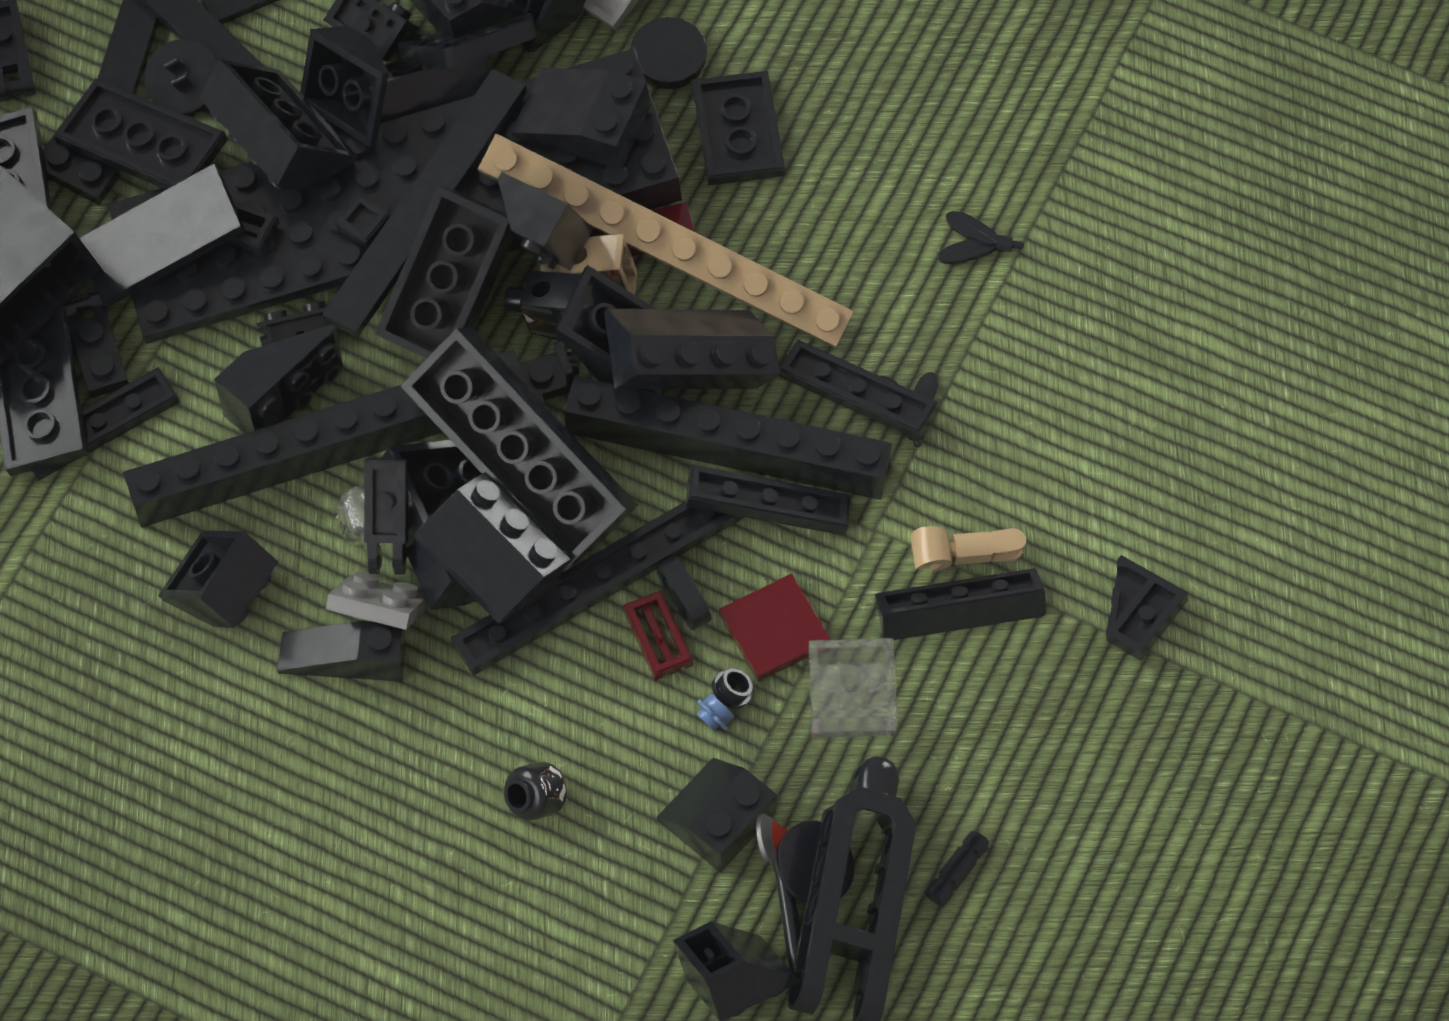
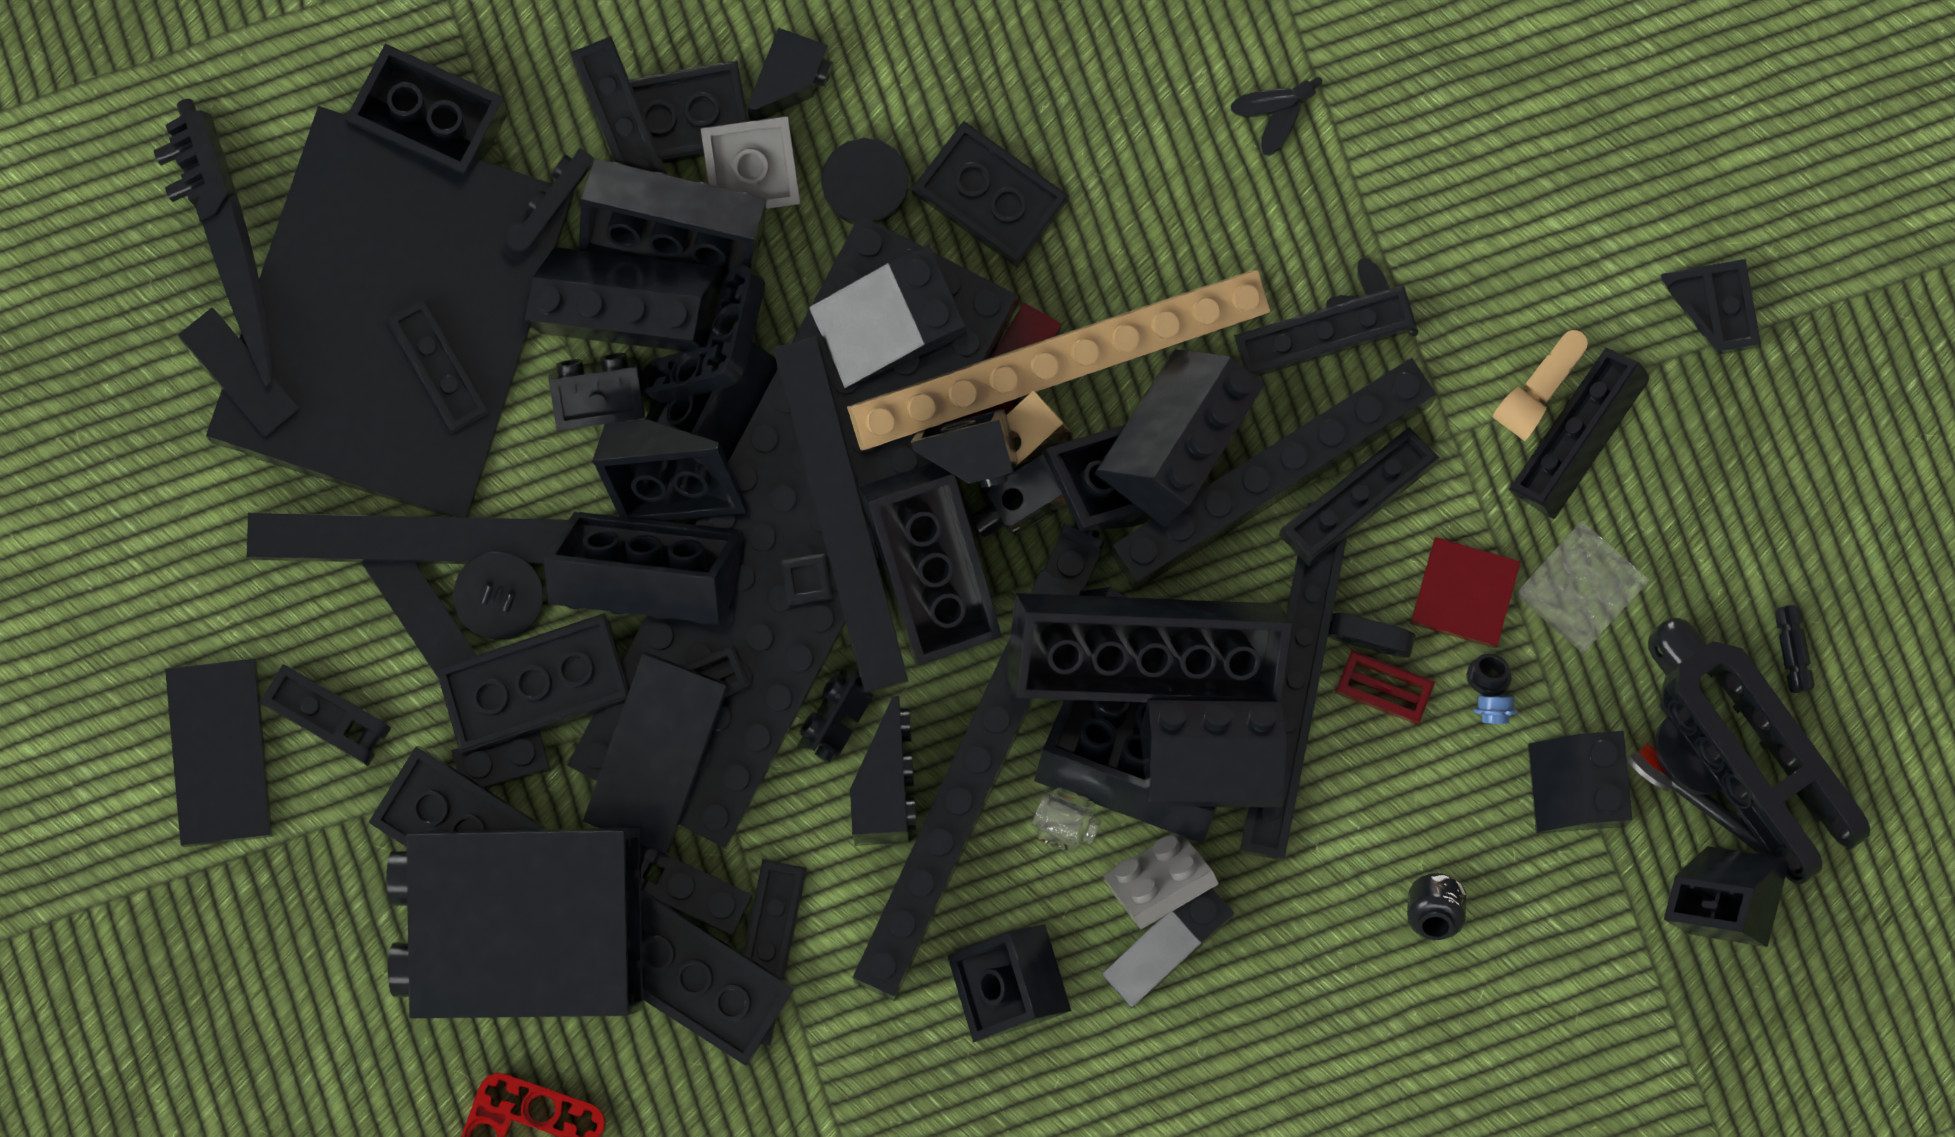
camera: 45 degrees left, 15 degrees up
black hinge [364,458,409,575] -> none

